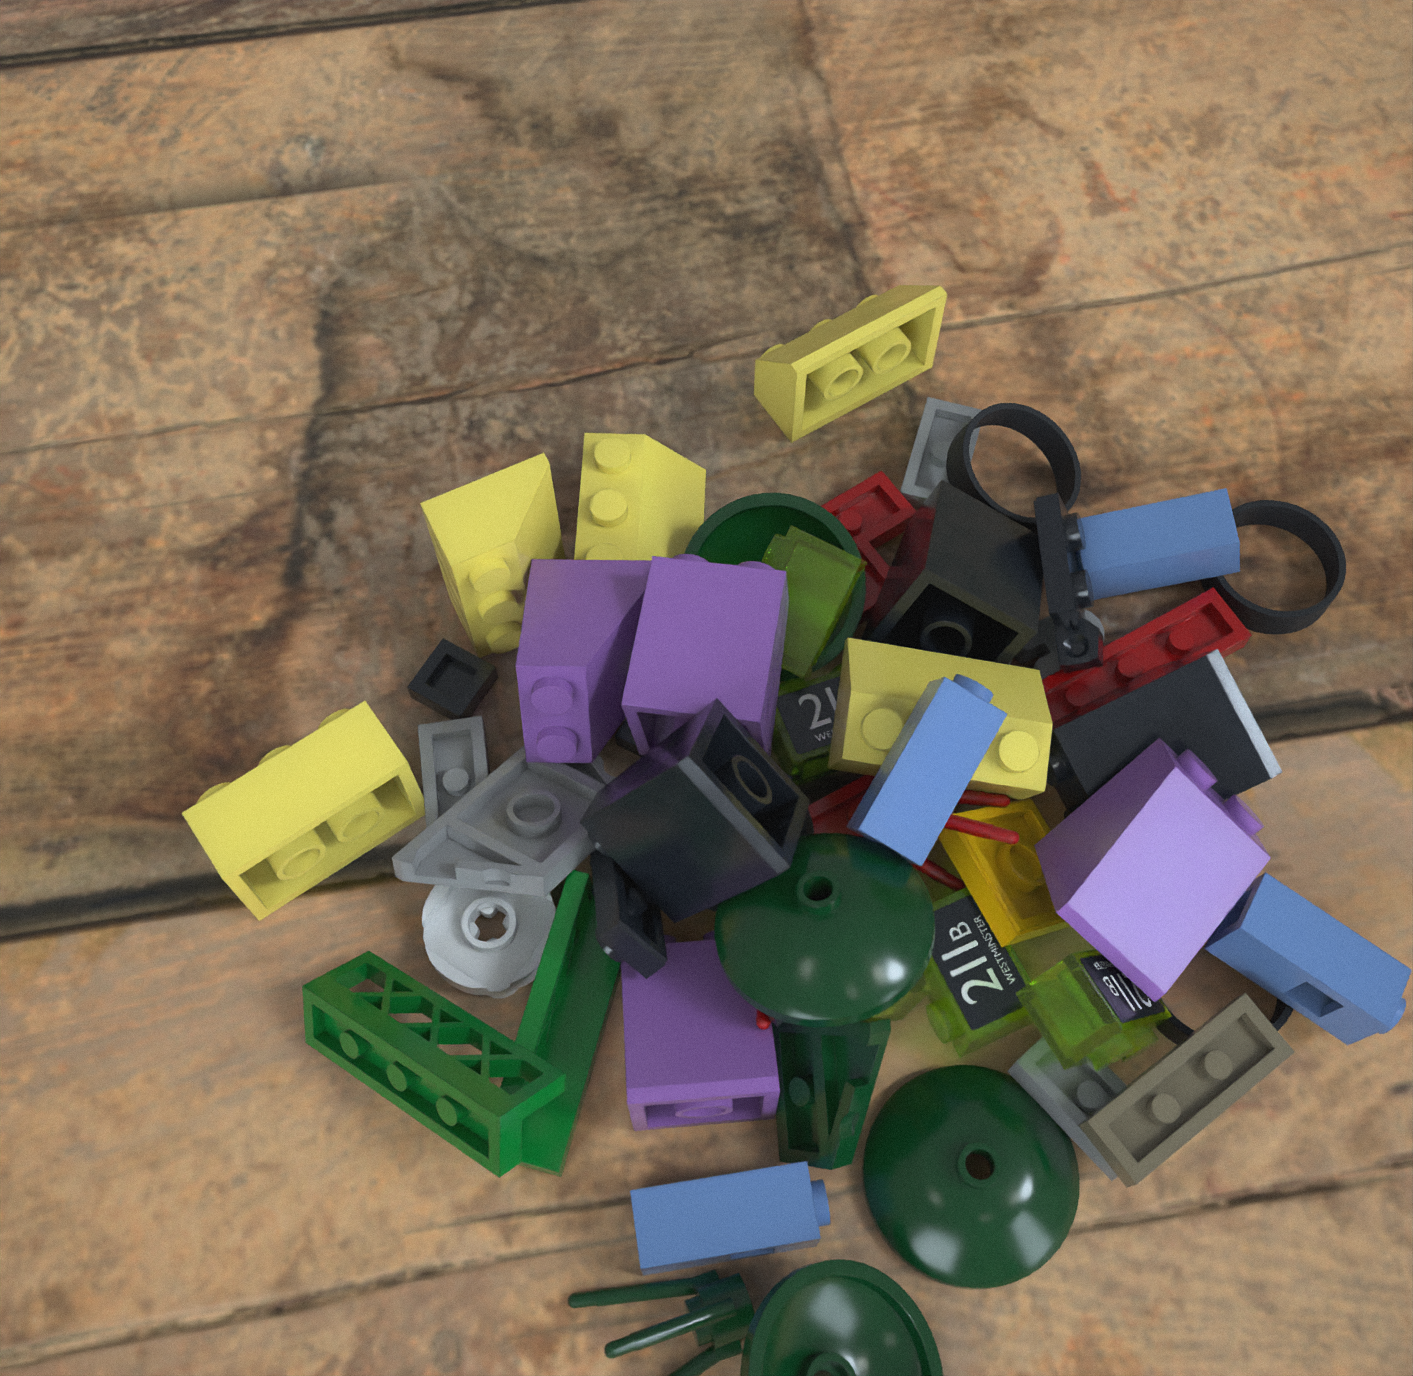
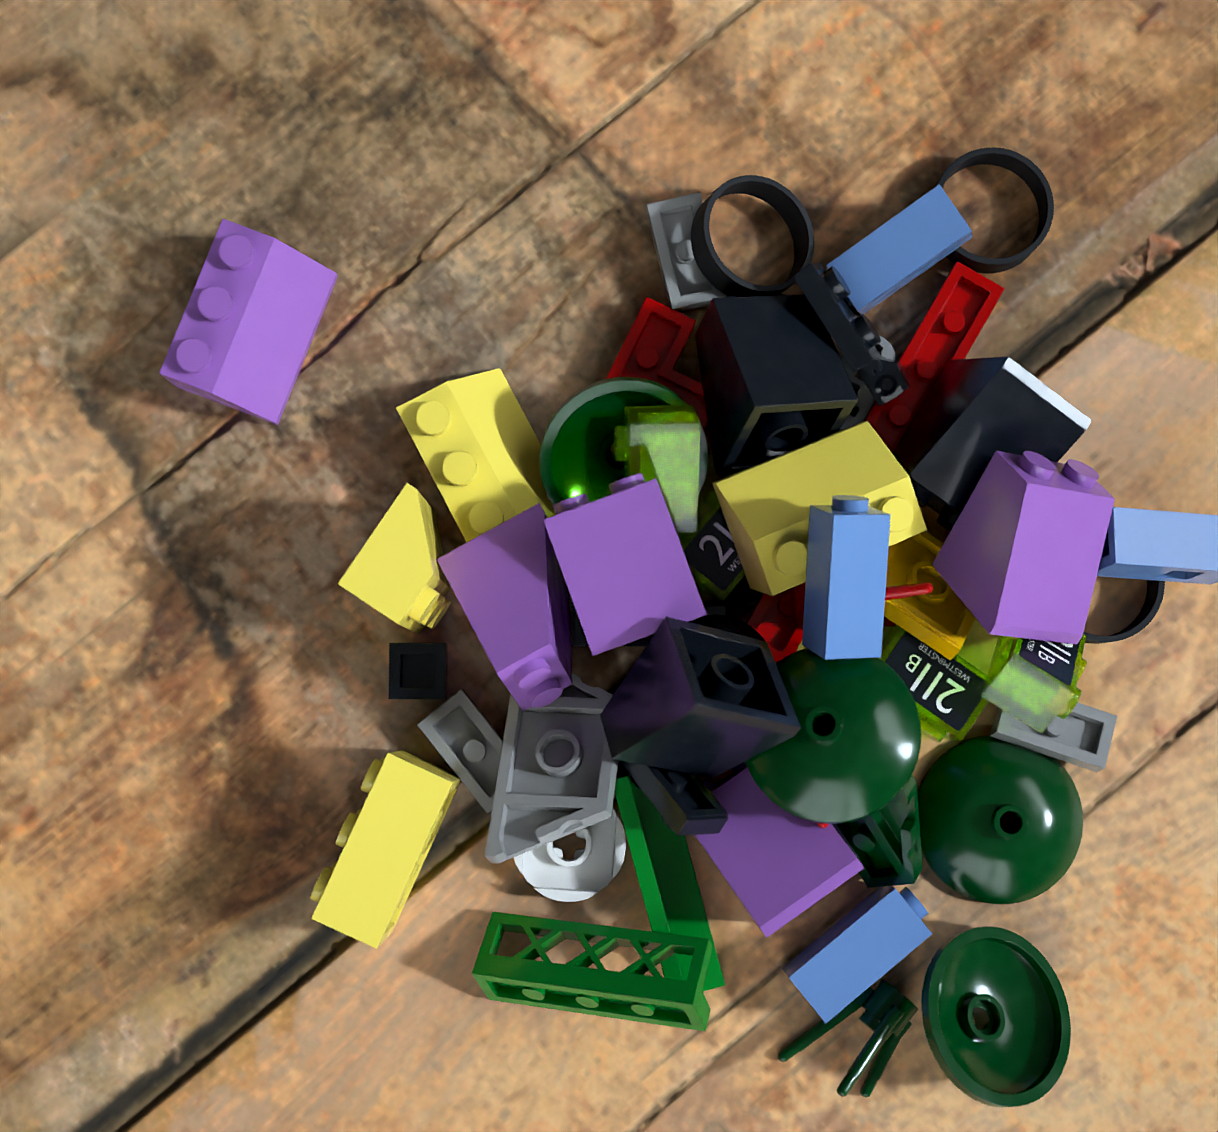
camera: 35 degrees left, 20 degrees up
light yellow slope [754,285,947,443] -> none
dark tan plate [1078,993,1294,1187] -> none
none -> medium lavender slope [159,219,338,425]

